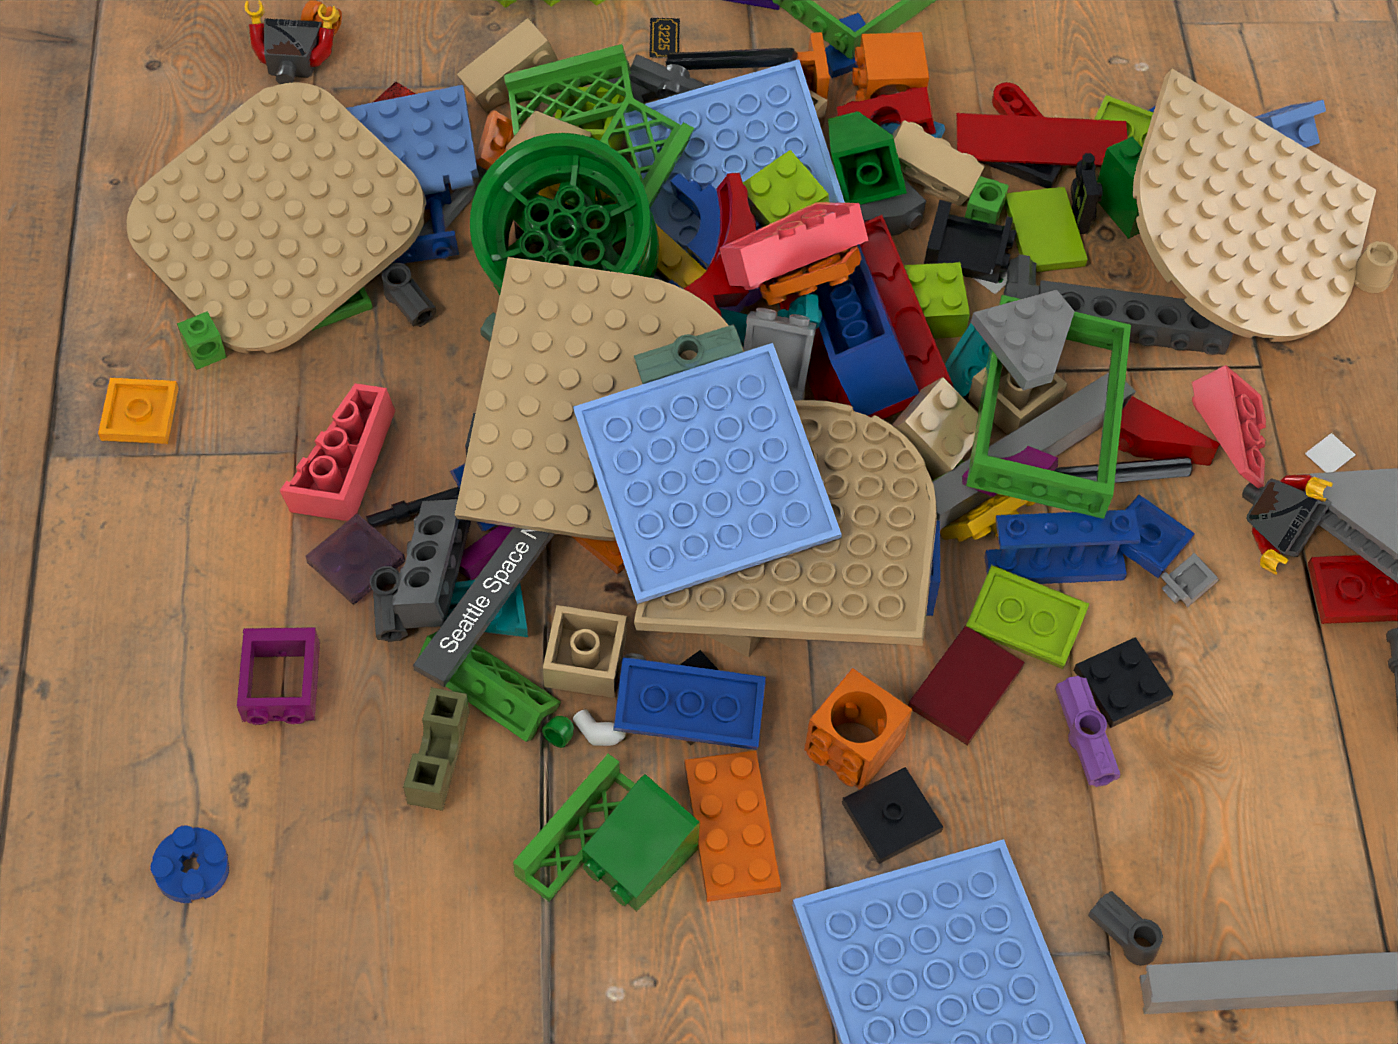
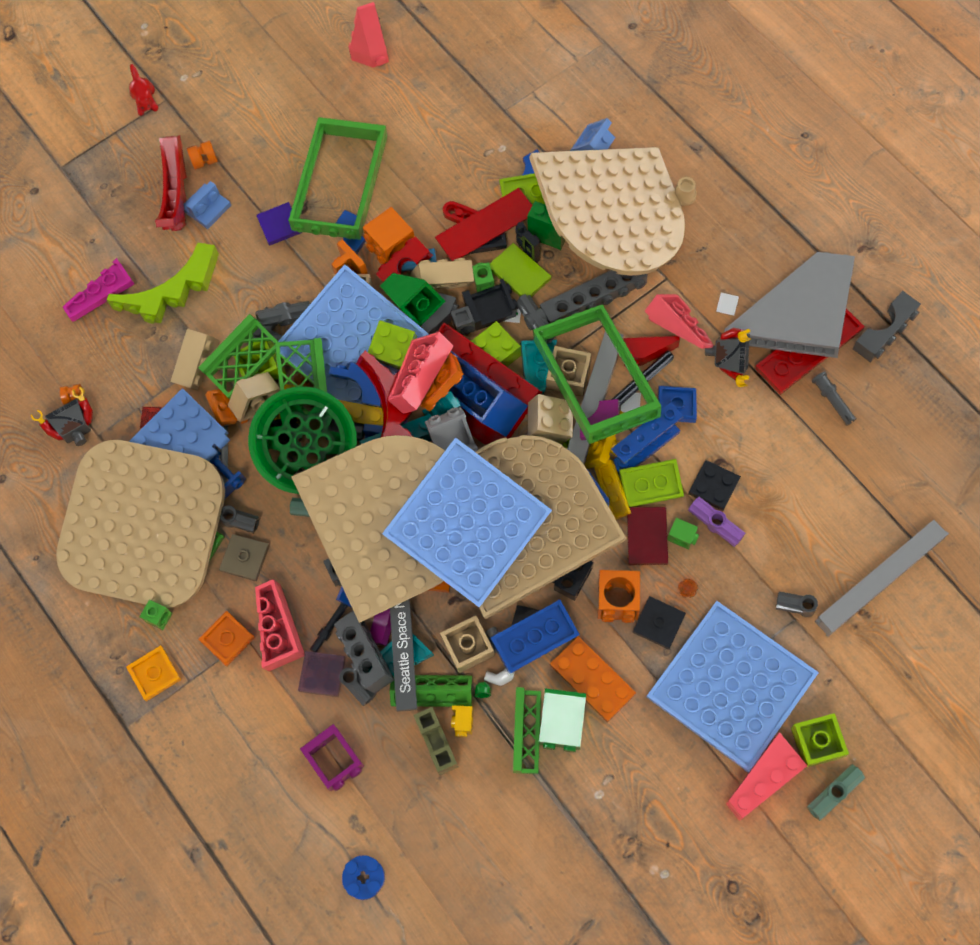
camera: 25 degrees left, 10 degrees up
sand green piece [634,324,743,384] -> none
black sticker [649,18,680,58] -> none
black axle [665,48,798,70] -> none
light grey plate [971,290,1075,390] -> none
light grey bracket [1161,553,1219,607] -> none
none -> orange plate [198,611,255,667]
none -> dark tan plate [219,534,269,582]
none -> dark grey brick [451,306,476,335]
none -> yellow brick [451,705,474,737]
none -> black brick [552,561,594,601]
none -> yellow plate [594,459,631,520]
none -> bright green brick [667,518,699,550]
none -> clear orange plate [678,579,698,598]

